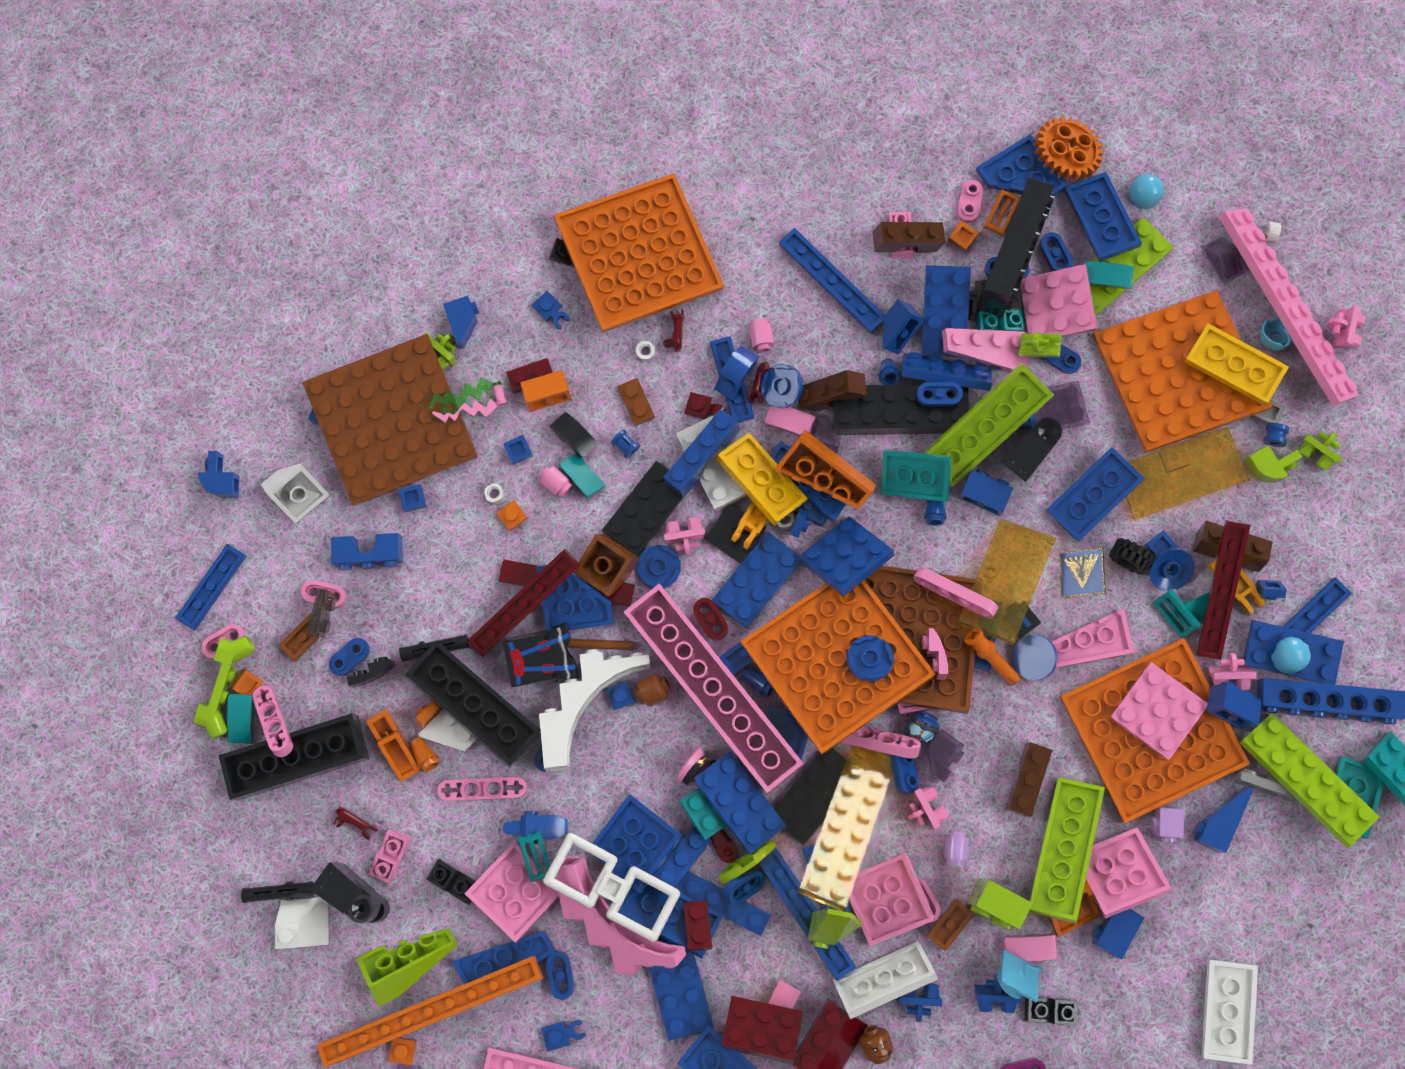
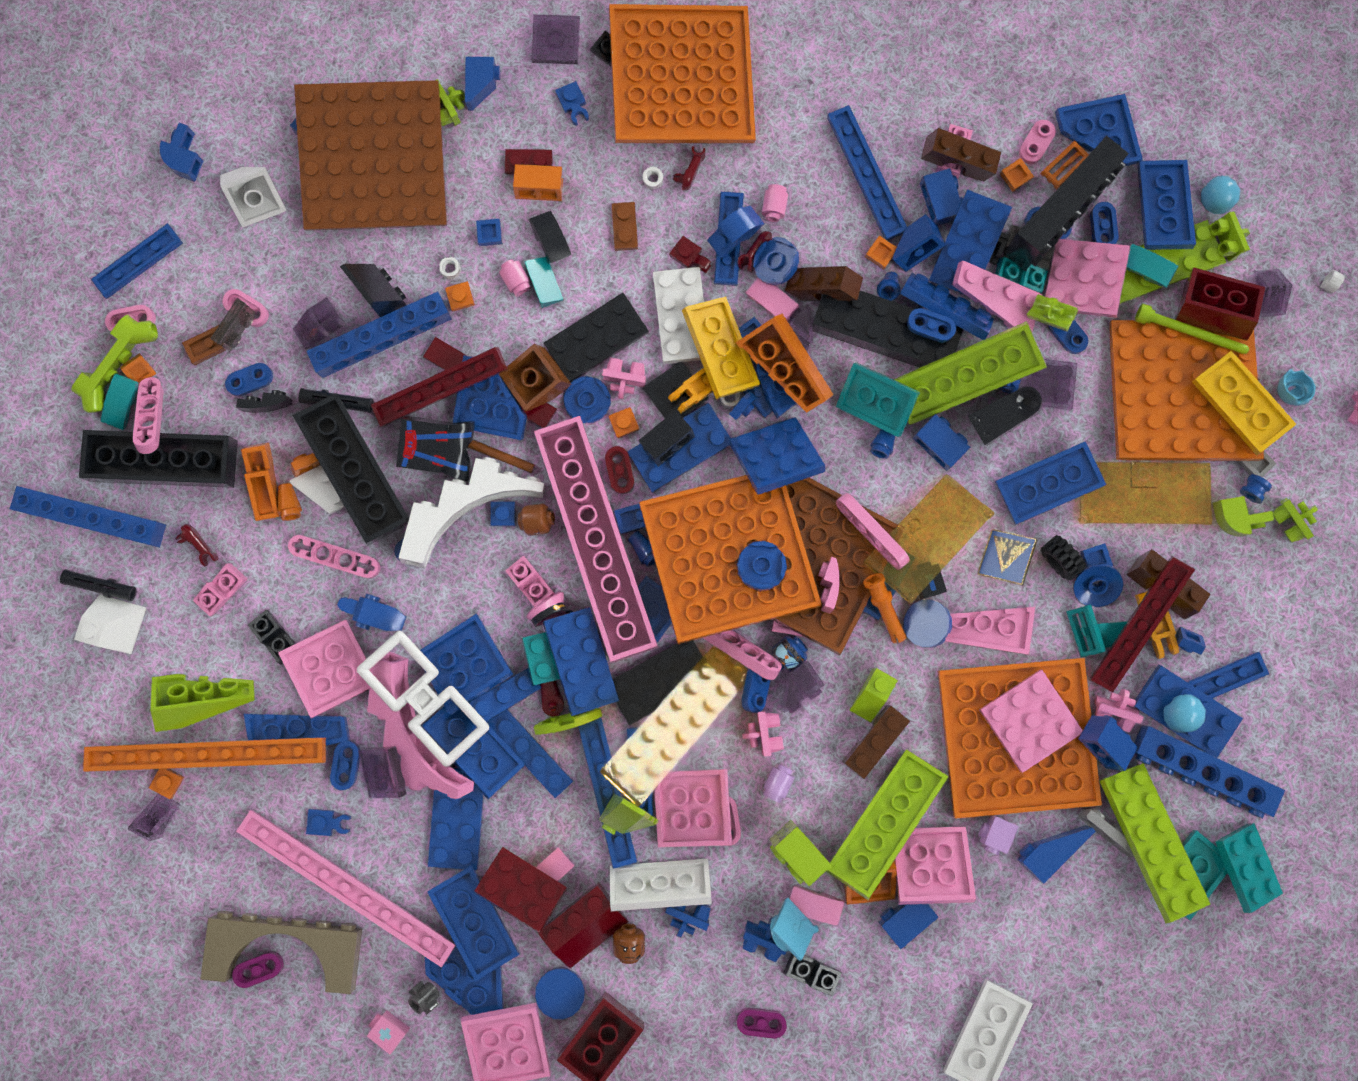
camera: 10 degrees right, 5 degrees up
black piece [309,862,390,923] -> none
blue arch [331,533,403,571] -> none
blue plate [399,484,427,513] -> none
piece [428,377,507,423] -> none
teal tile [517,830,551,882] -> none
blue bush [611,429,640,459] -> none
blue arch [663,409,740,498] -> none
dark red plate [683,901,712,952] -> none
blue plate [723,868,765,905] -> none
dark orange plate [926,899,975,951] -> none
orange gear [1034,116,1104,181] -> none
bright pink plate [1218,208,1359,406] -> none
none -> blue brick [9,486,166,548]
none -> clear purple slope [293,297,346,349]
none -> blue brick [306,291,452,378]
none -> black slope [340,264,406,317]
none -> clear purple plate [359,746,407,798]
none -> bright pink slope [505,556,555,607]
none -> clear purple plate [531,14,581,65]
none -> orange plate [609,407,640,439]
none -> black hinge [638,410,695,467]
none -> lime slope [849,668,898,723]
none -> orange plate [865,236,897,270]
none -> blue brick [920,168,963,226]
none -> lime piece [1134,303,1249,354]
none -> dark red brick [1176,267,1266,341]
none -> lime hips [1208,211,1250,261]

